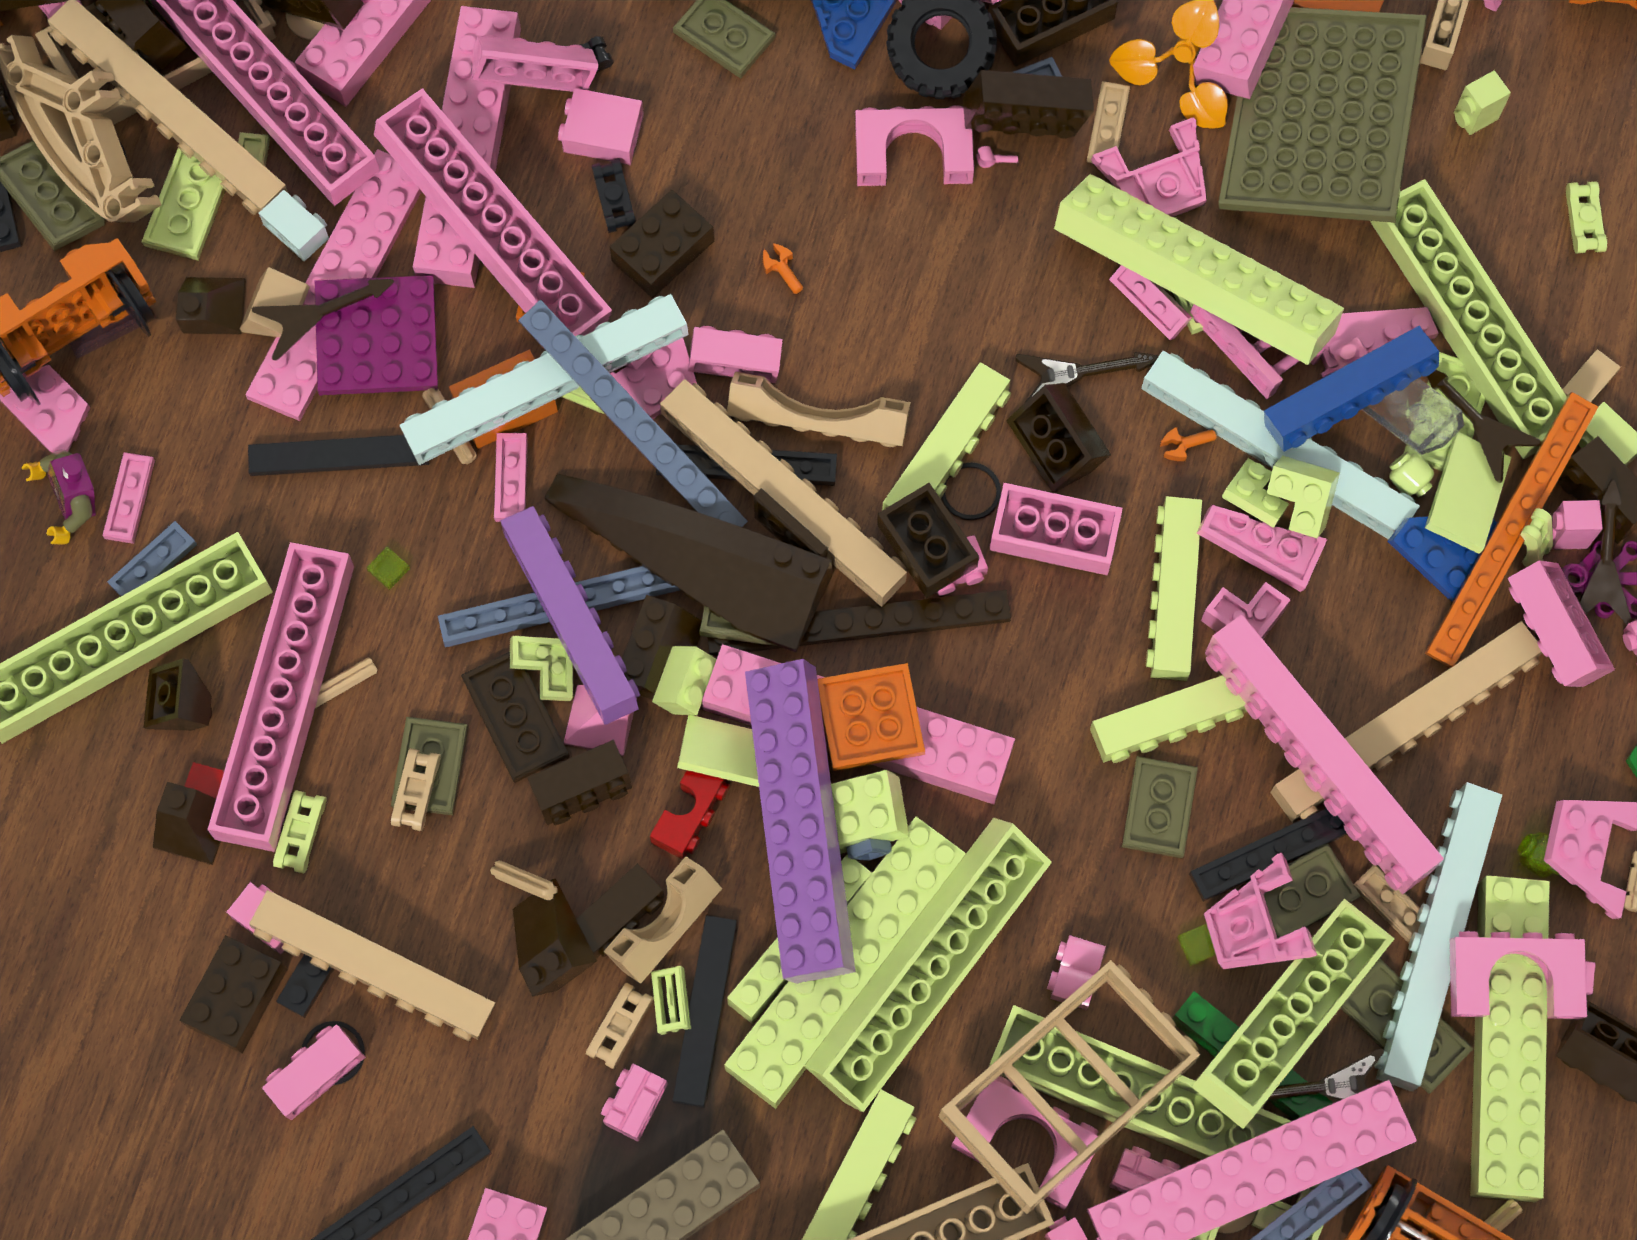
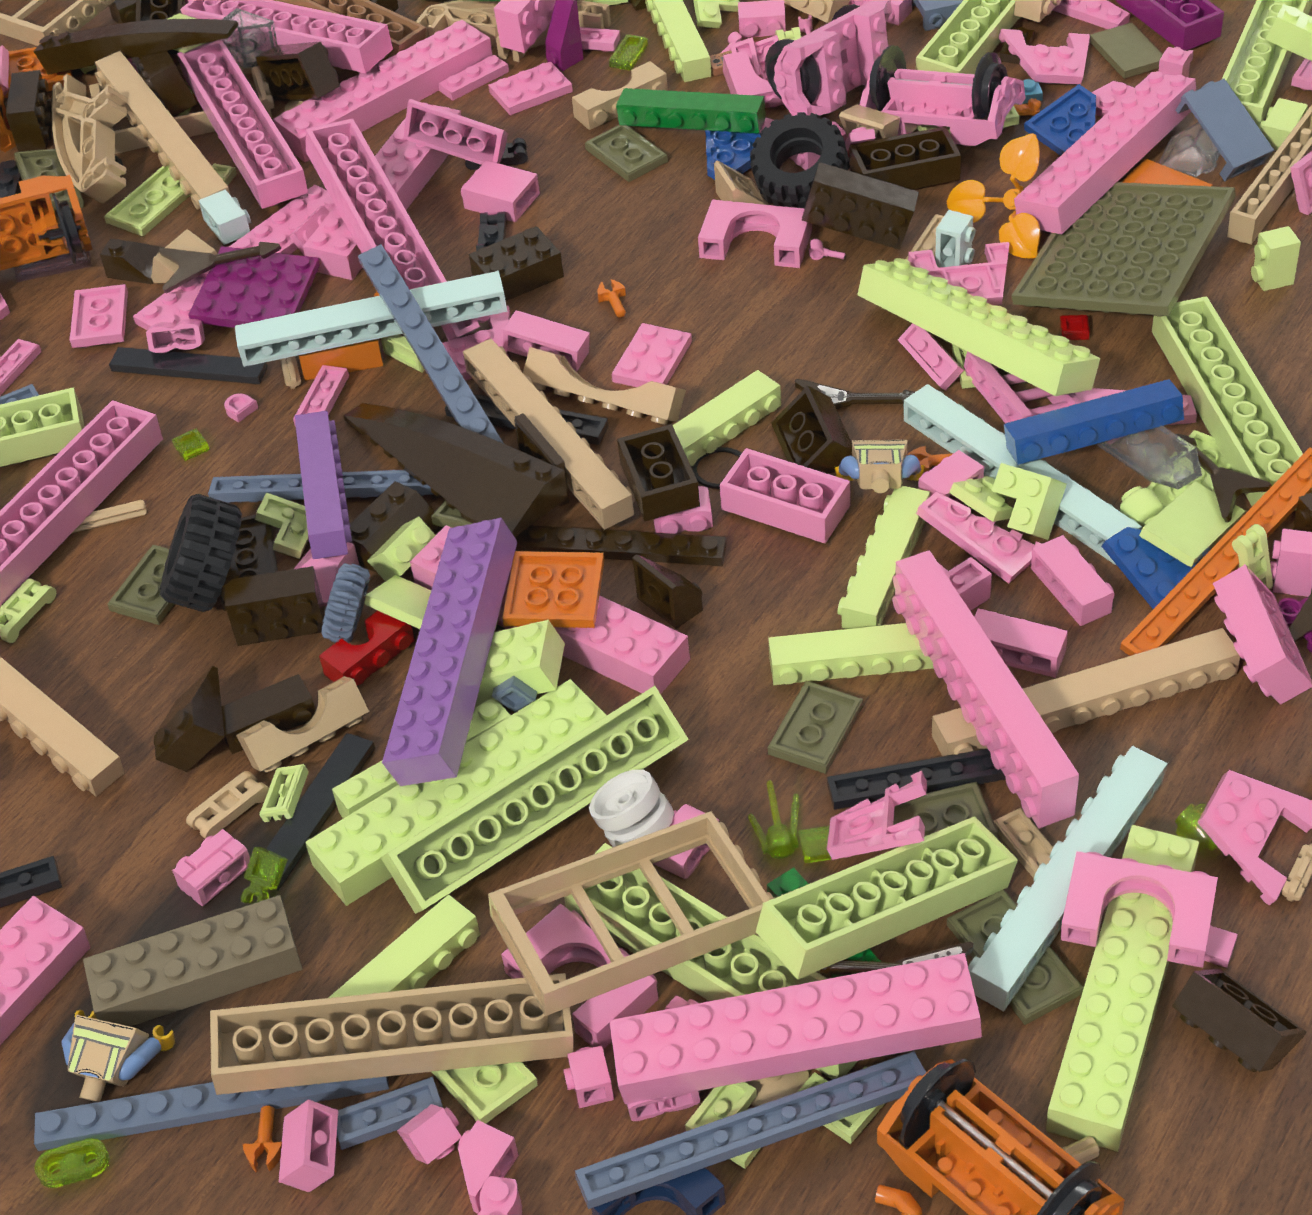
camera: 20 degrees right, 25 degrees down
tan plate [391,748,441,831] -> none
tan axle [490,861,558,900] -> none
none -> bright pink plate [70,284,128,348]
none -> bright pink brick [146,319,205,353]
none -> black tyre [160,494,242,612]
none -> bright pink tile [224,394,258,423]
none -> clear neon green plate [241,847,288,903]
none -> bright pink plate [289,205,329,256]
none -> sand blue gear [322,563,370,643]
none -> white wheel [589,769,674,847]
none -> bright pink plate [612,323,692,387]
none -> dark brown slope [632,555,703,629]
none -> tan slope [714,160,769,205]
none -> clear neon green plant [748,780,799,859]
none -> torso [835,440,925,493]
none -> bright pink brick [918,450,984,503]
none -> light aqua brick [935,210,976,268]
none -> bright pink brick [974,608,1068,678]
none -> bright pink brick [1031,535,1114,626]
none -> red tile [1059,315,1090,340]

